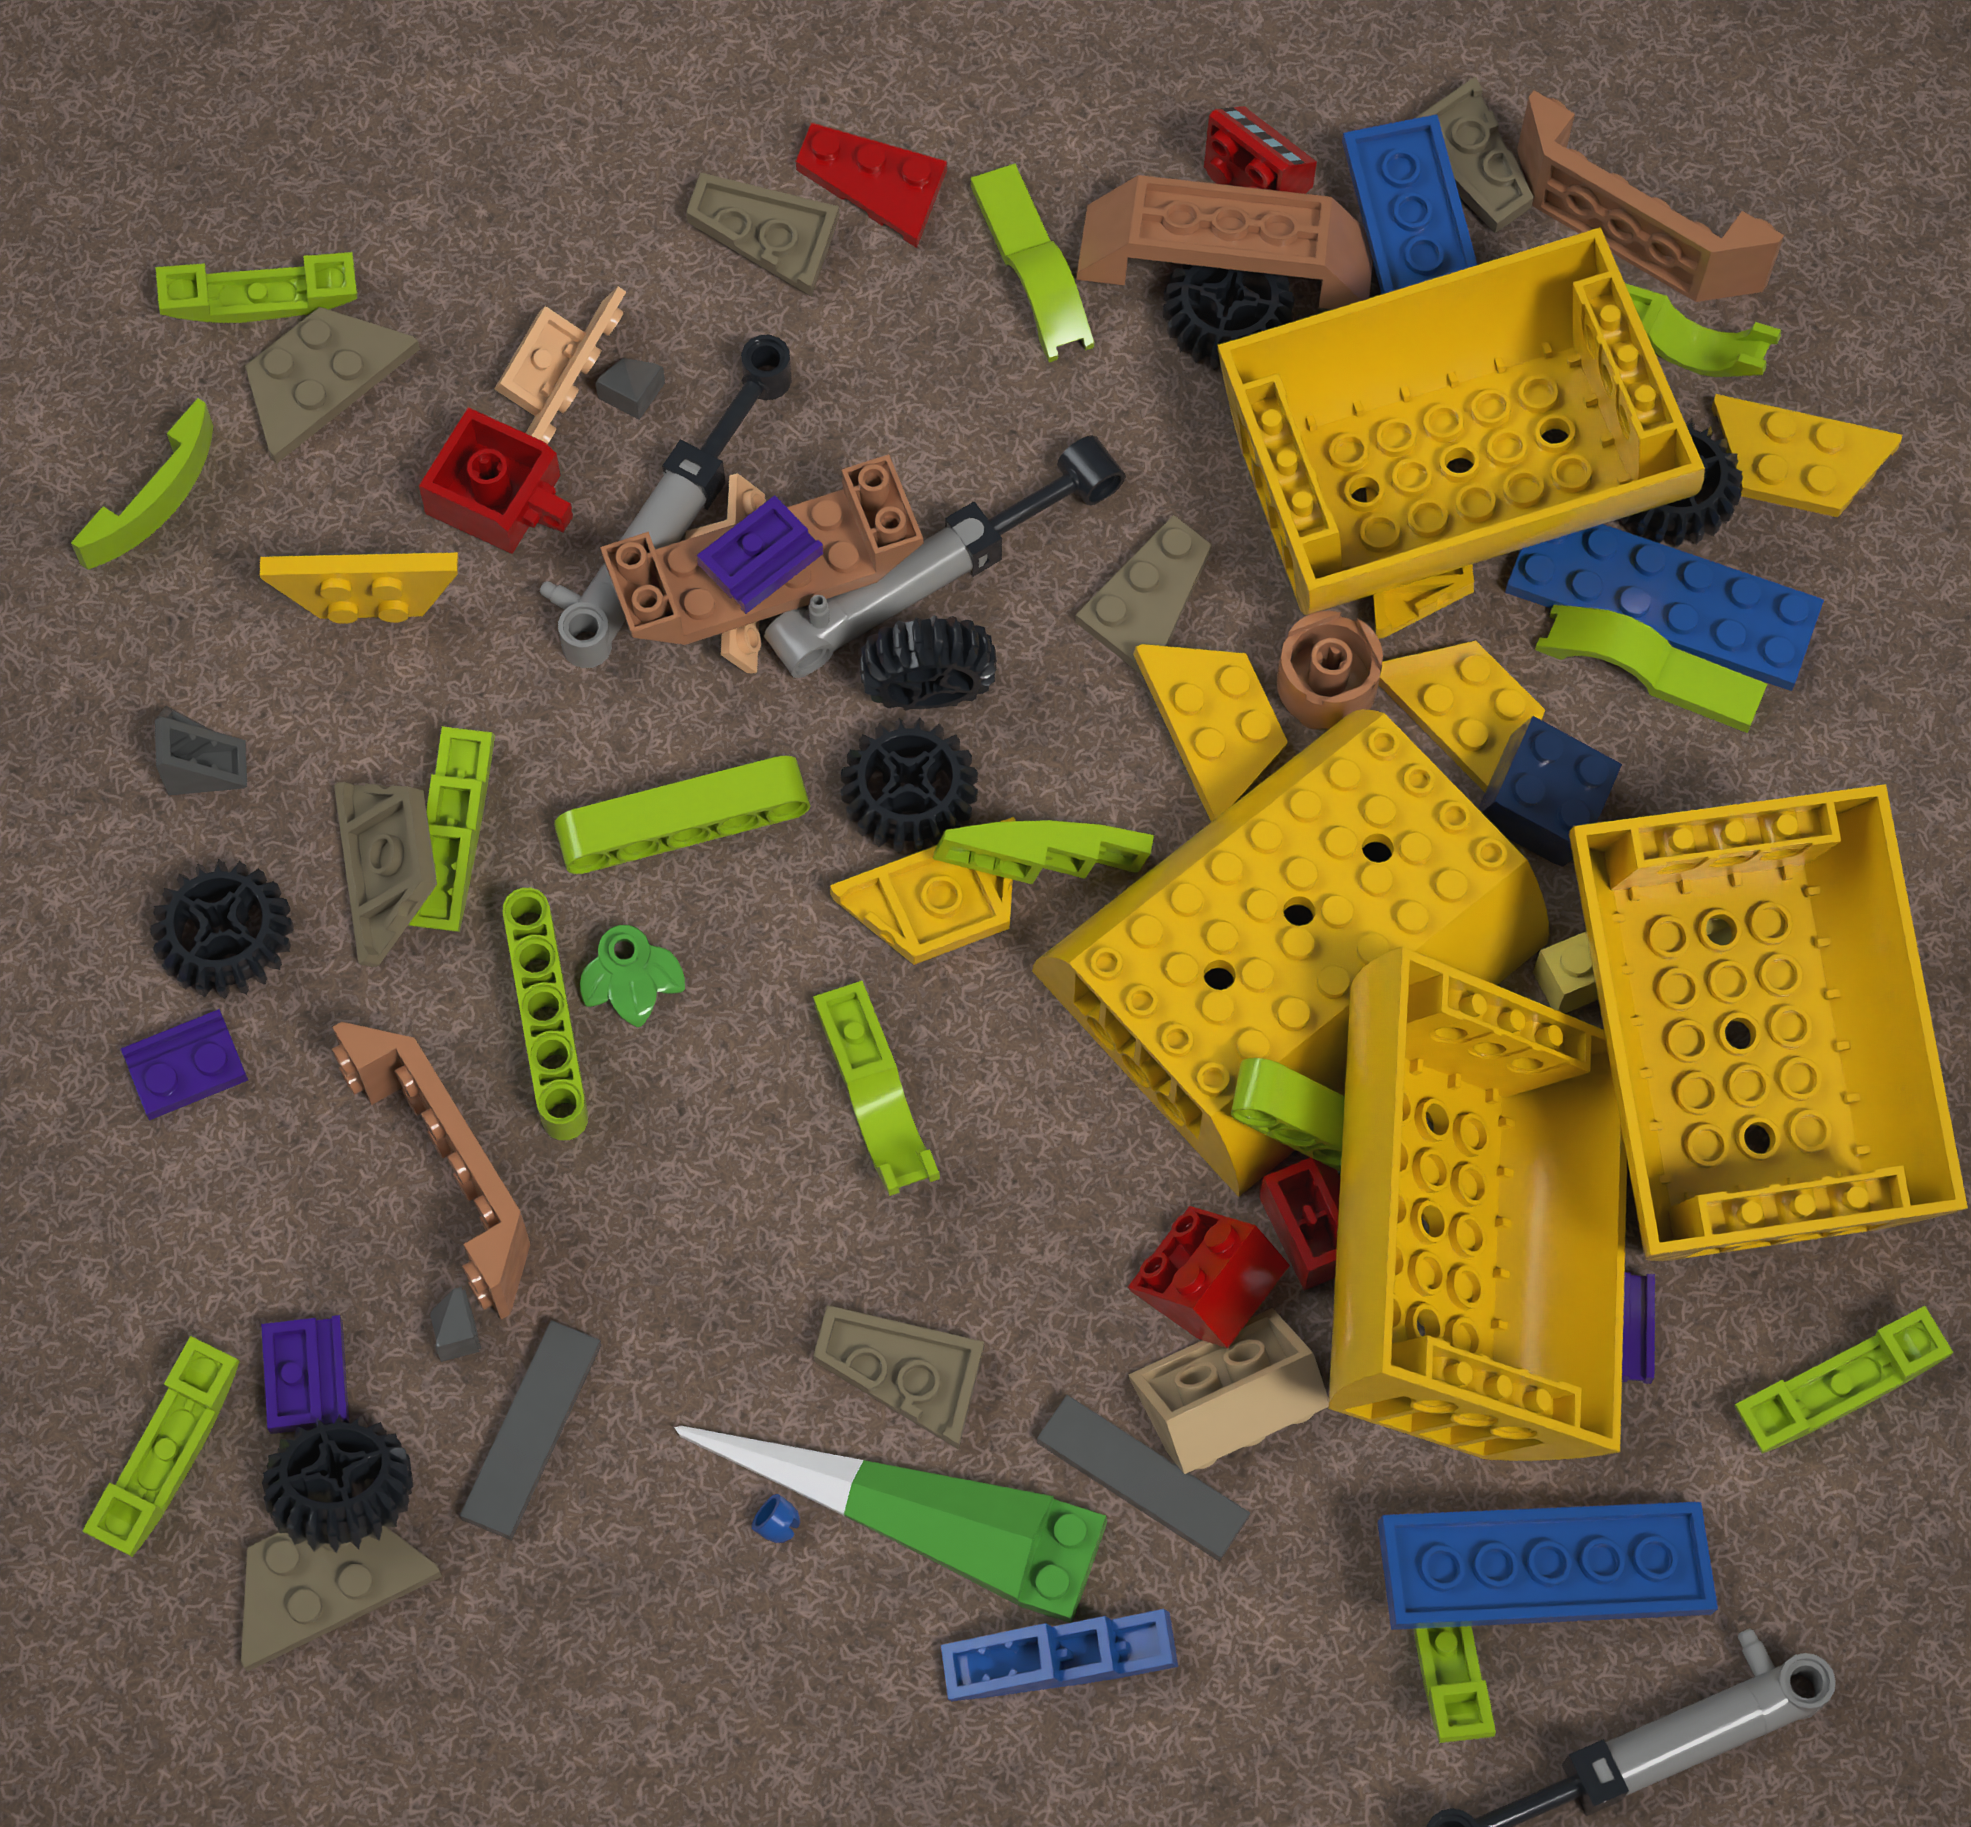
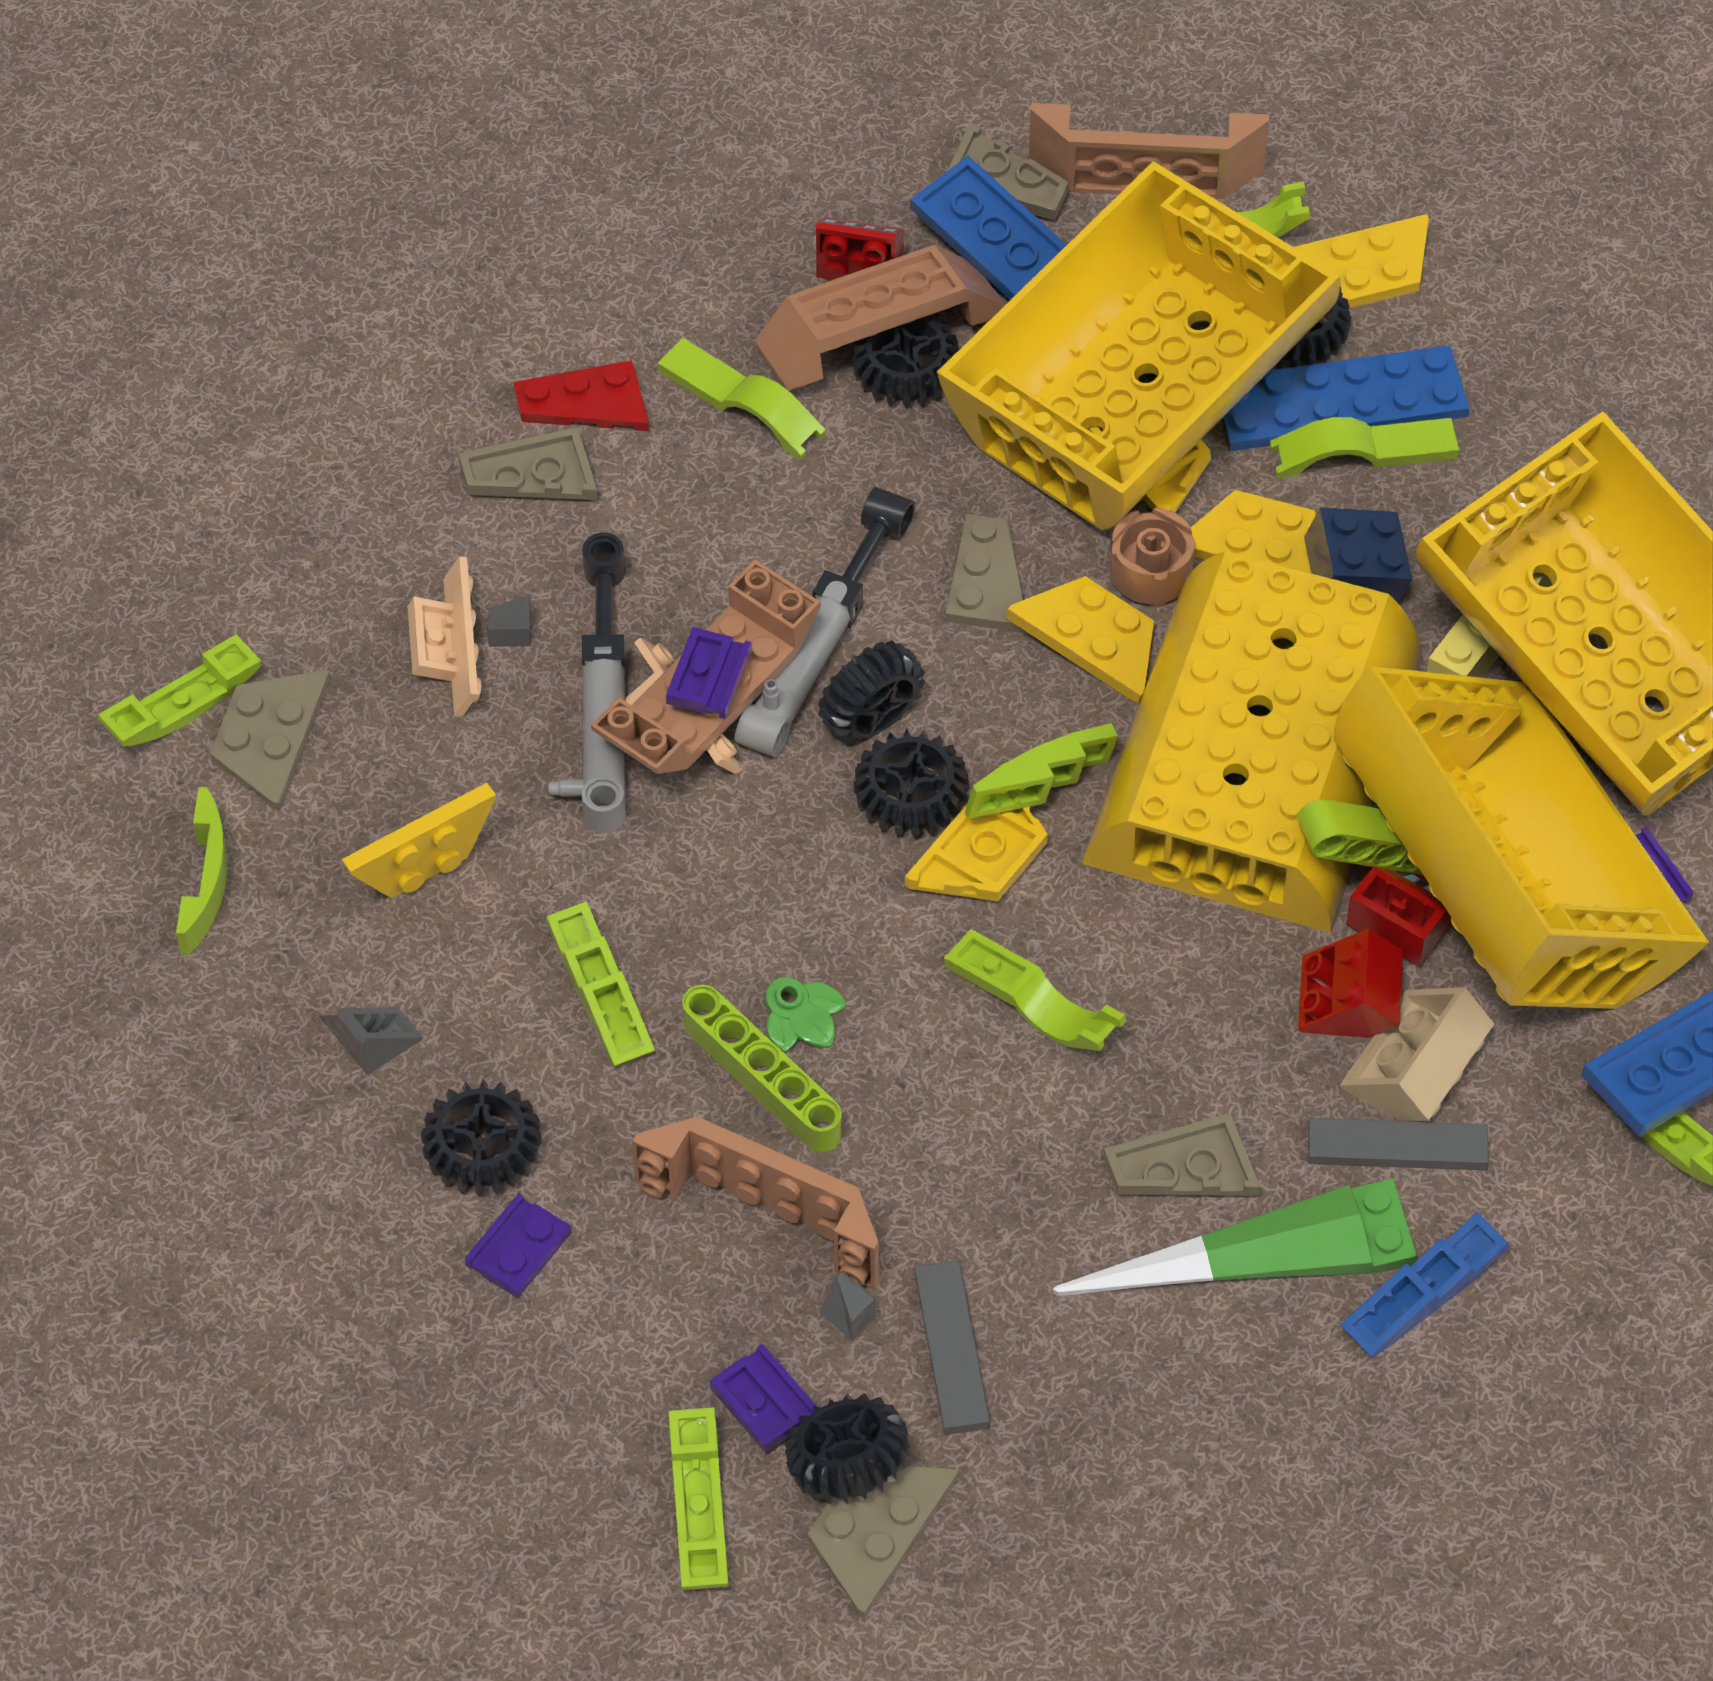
camera: 30 degrees left, 10 degrees down
dark tan wing [334,782,437,967] -> none
red hinge [419,407,573,554] -> none
lime beam [554,756,811,874] -> none
blue hinge [752,1494,800,1543] -> none

